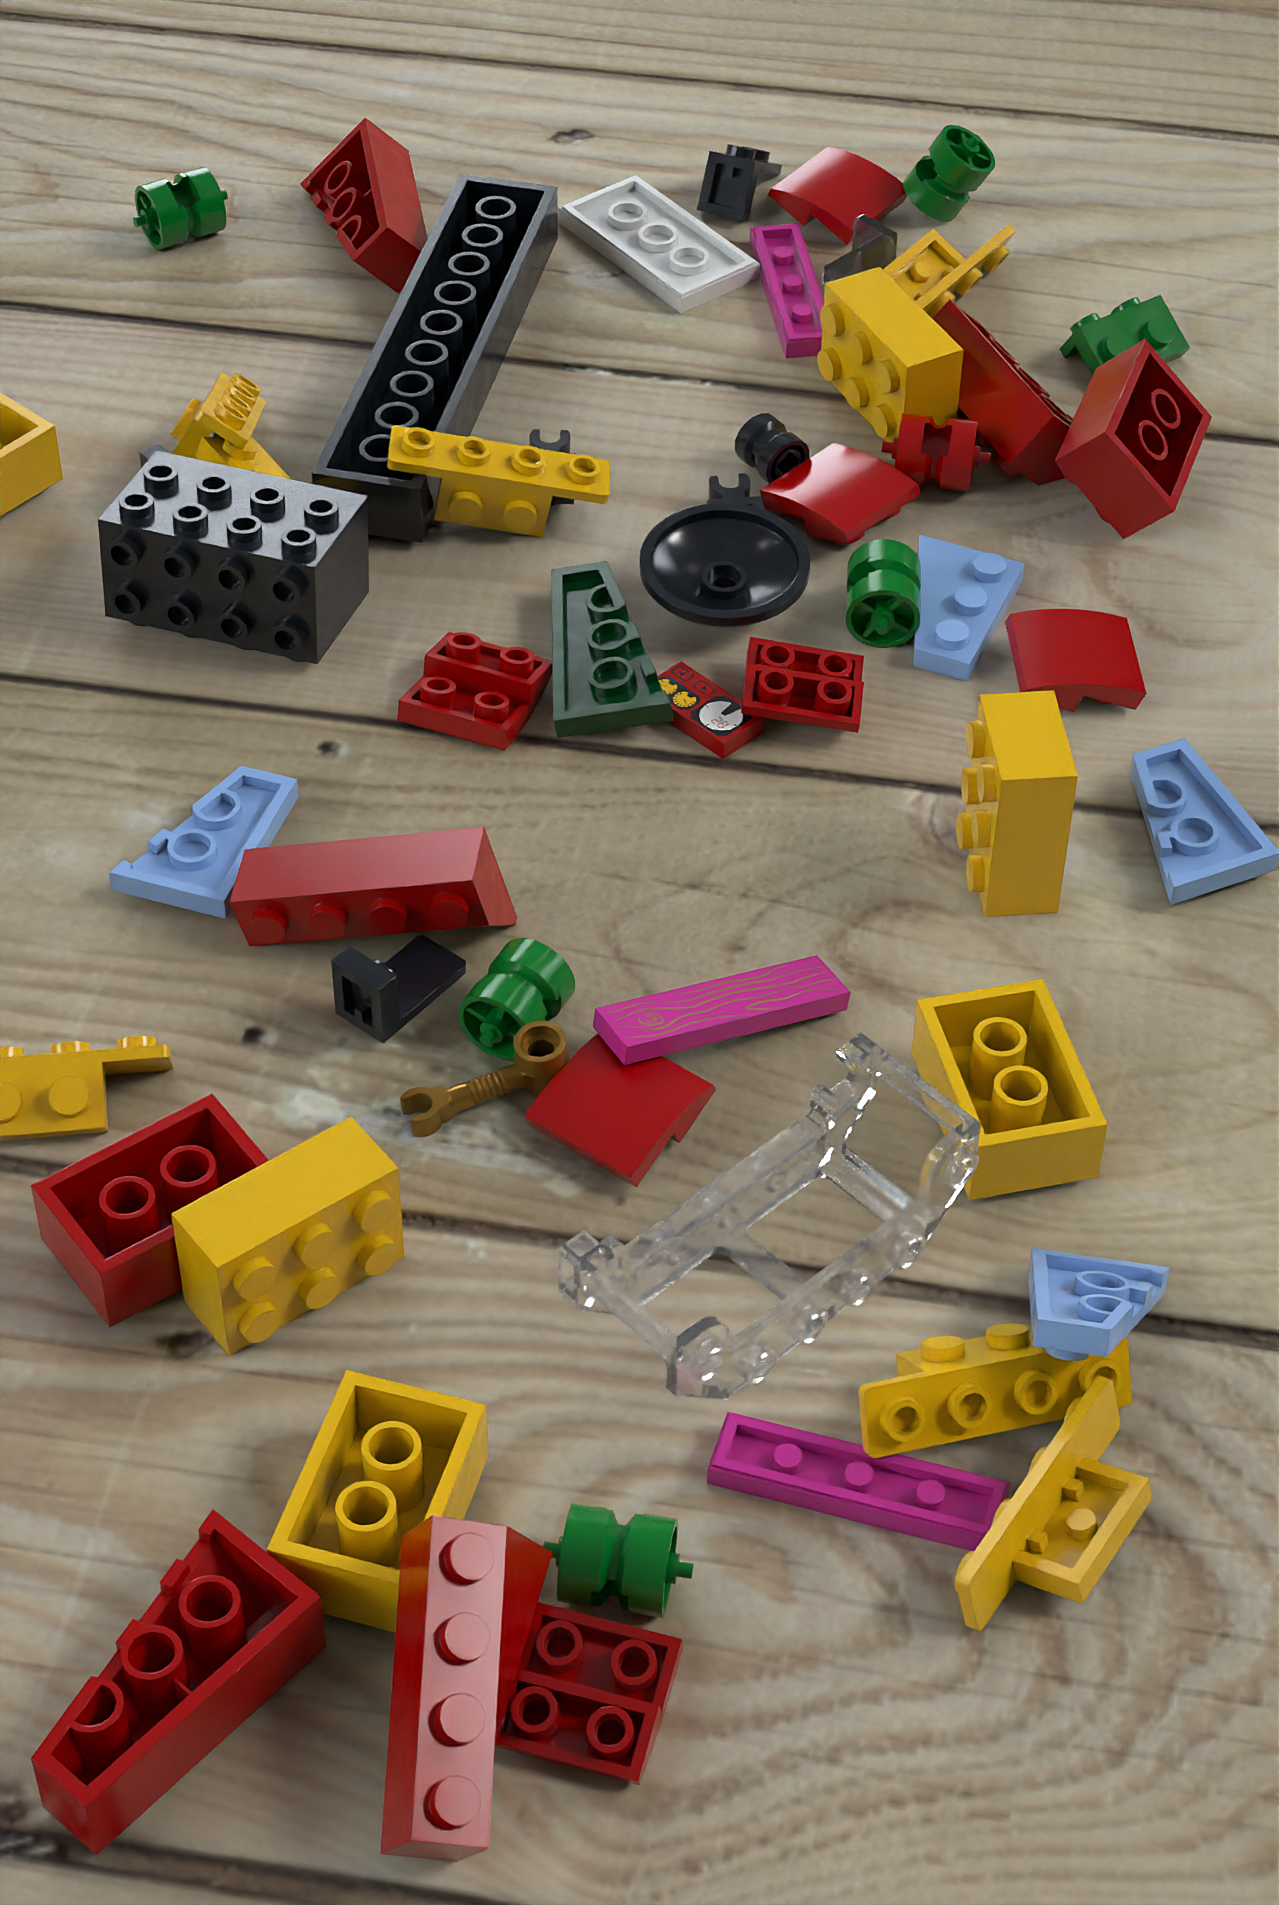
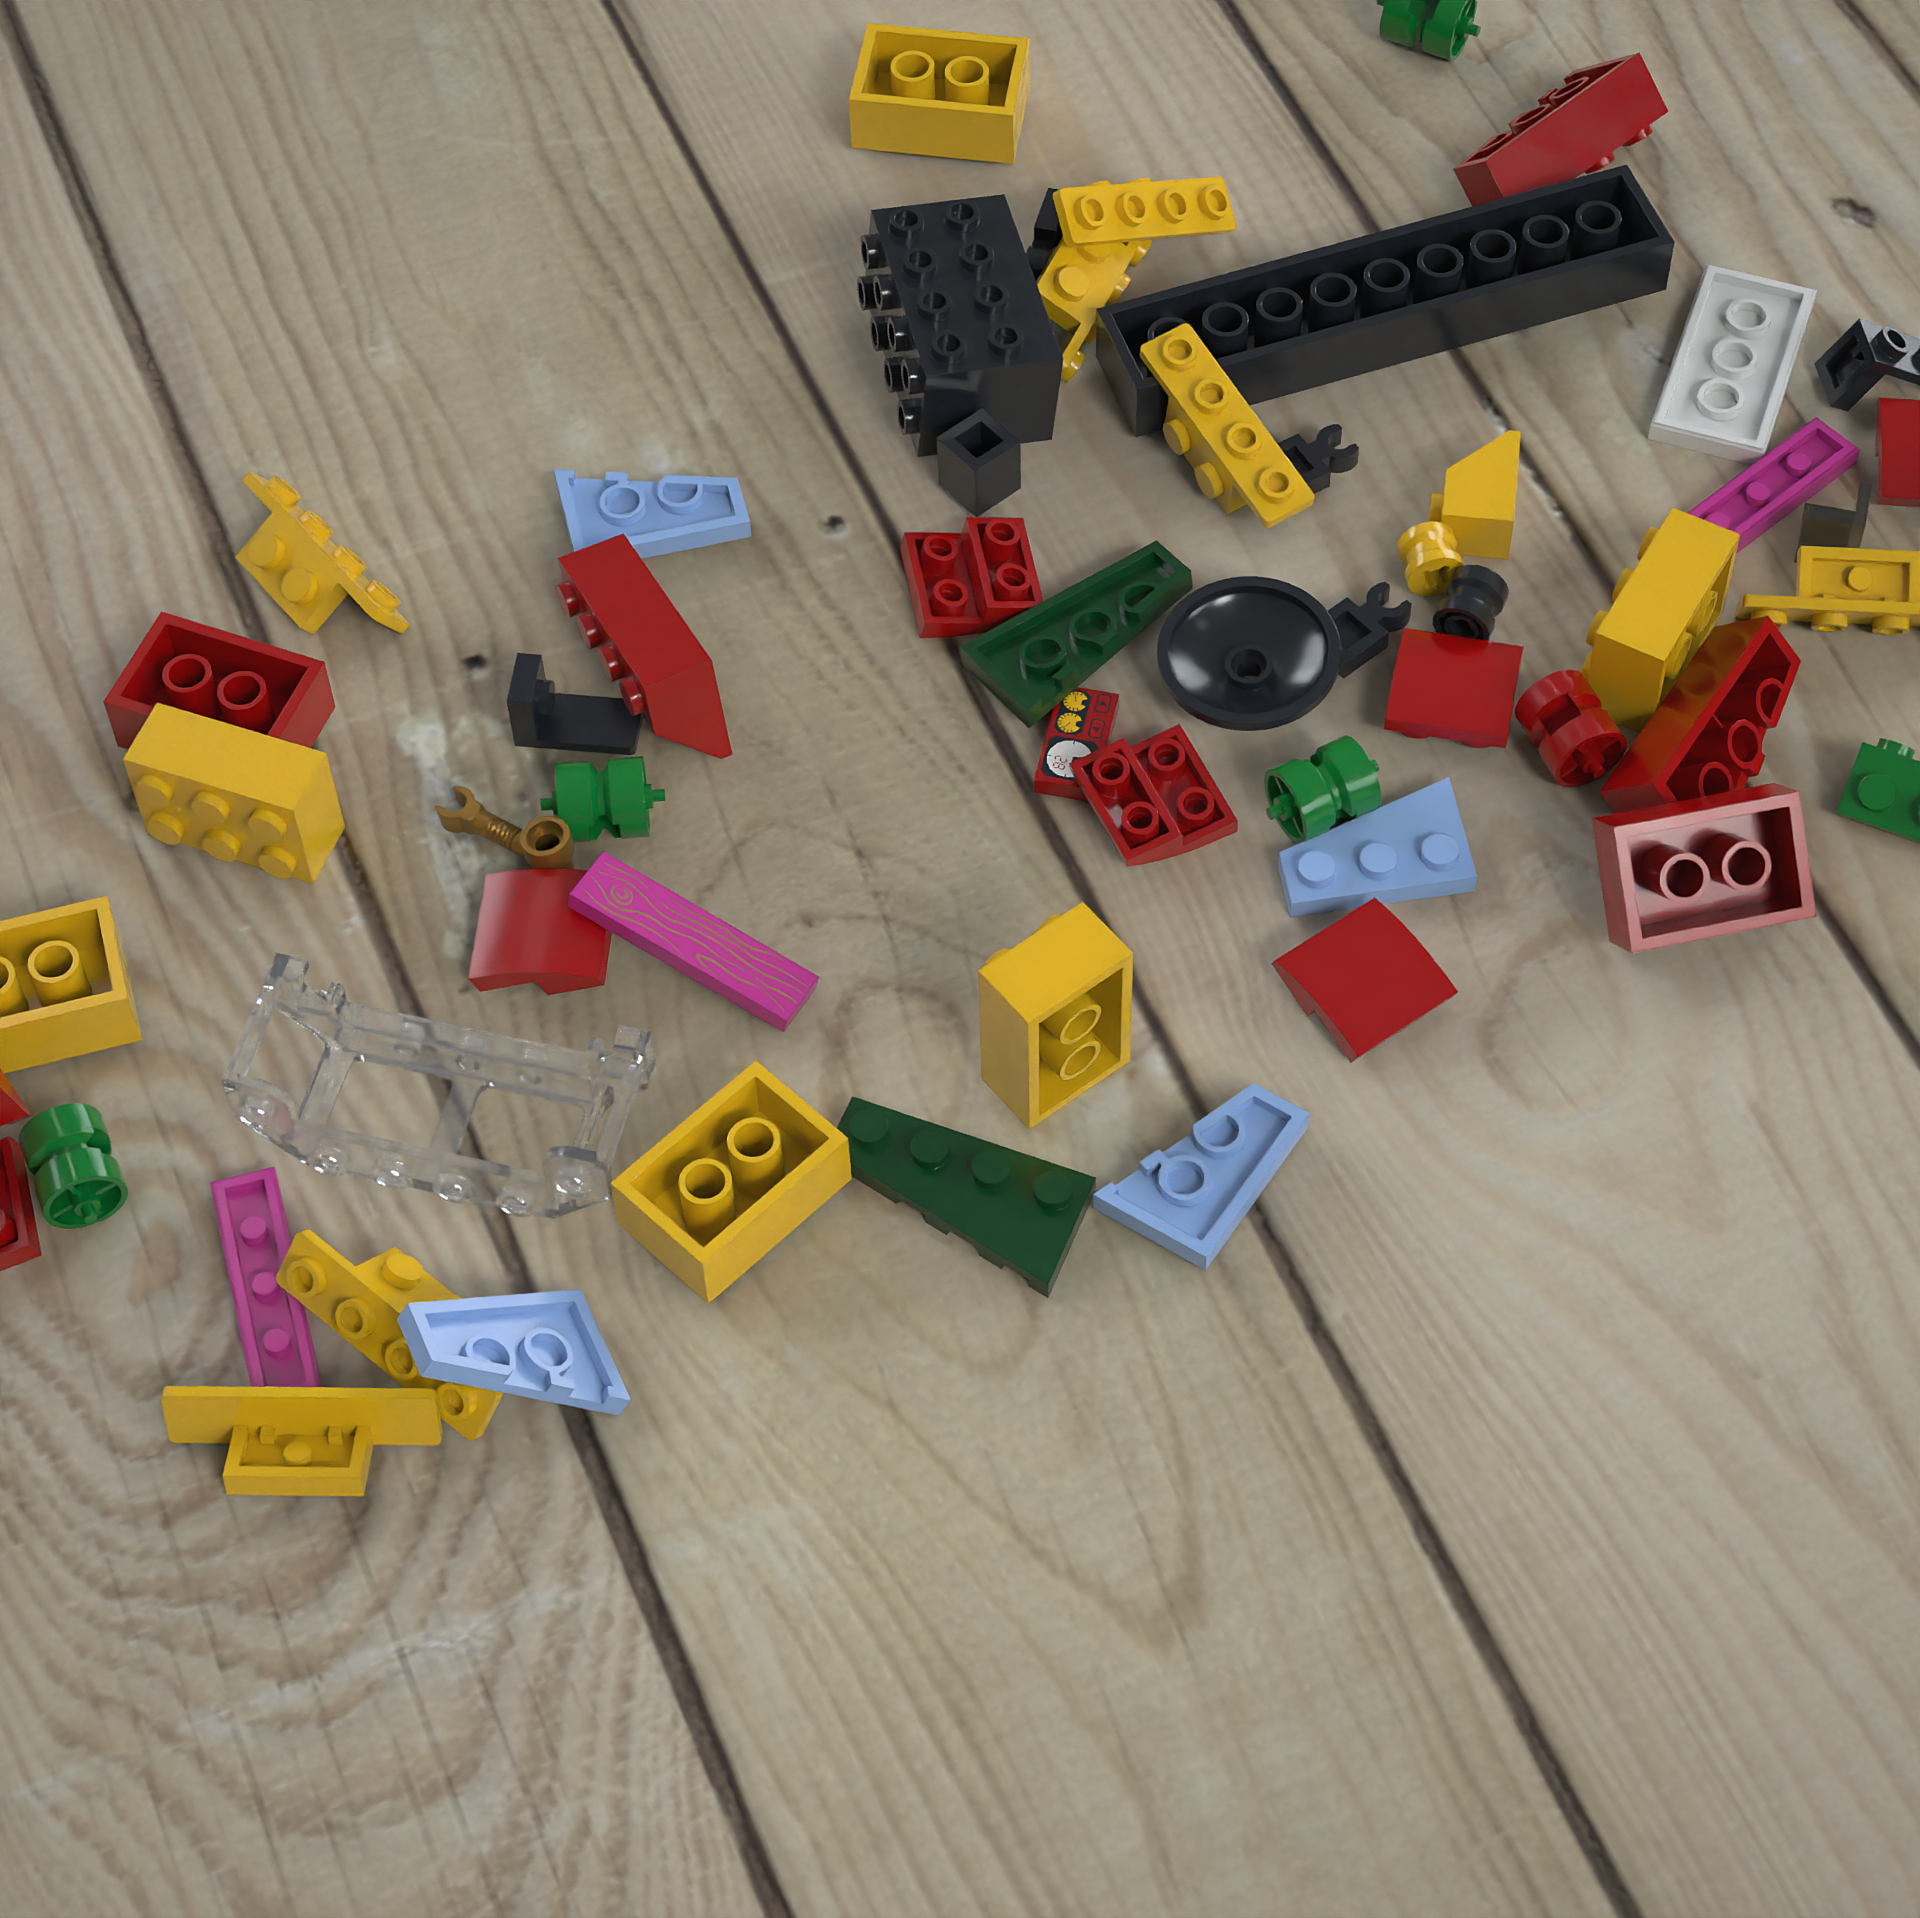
camera: 60 degrees right, 10 degrees up
none -> dark green wing [837,1096,1096,1298]
none -> black brick [937,408,1021,517]
none -> yellow wheel [1396,521,1464,597]
none -> yellow slope [1428,430,1521,560]

